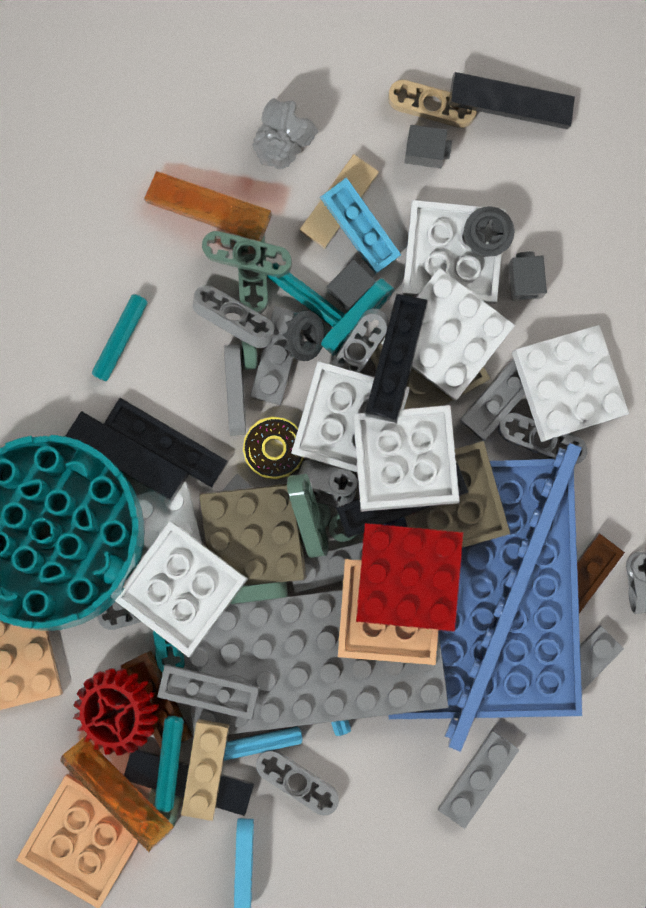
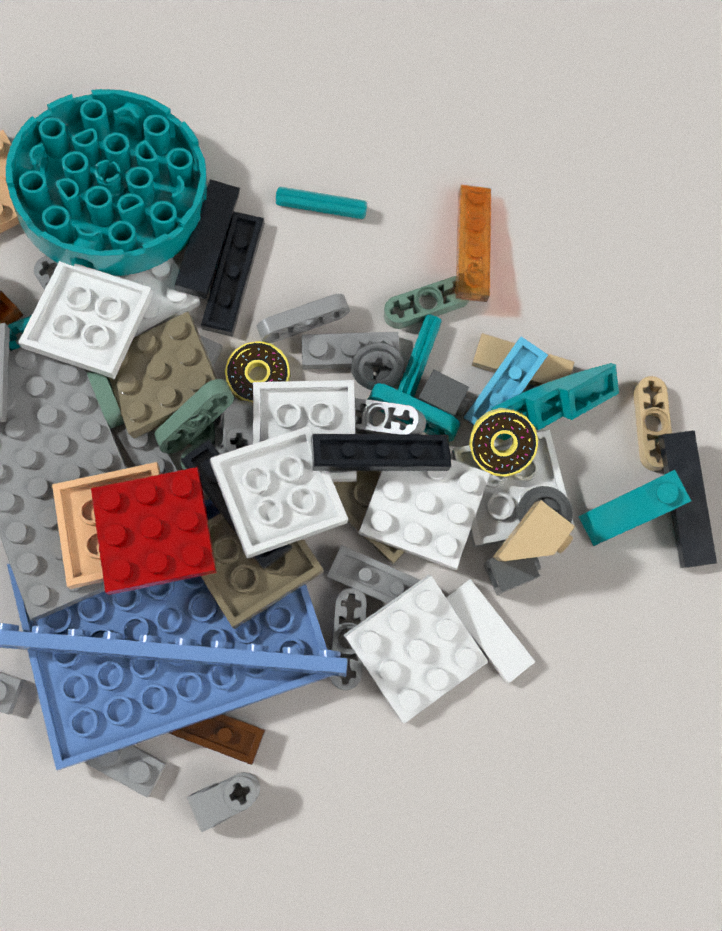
camera: 65 degrees right, 10 degrees down
light grey beam [193,286,274,348] -> none
sand green beam [202,231,292,277] -> none
sand green tile [241,340,257,370] -> none
light grey hair [252,98,318,169] -> none
dark grey brick [404,125,452,168] -> none
none -> white tile [446,579,536,684]
none -> tile [469,408,538,476]
none -> teal slope [491,363,619,441]
none -> tan slope [493,500,575,561]
none -> teal slope [578,470,691,546]

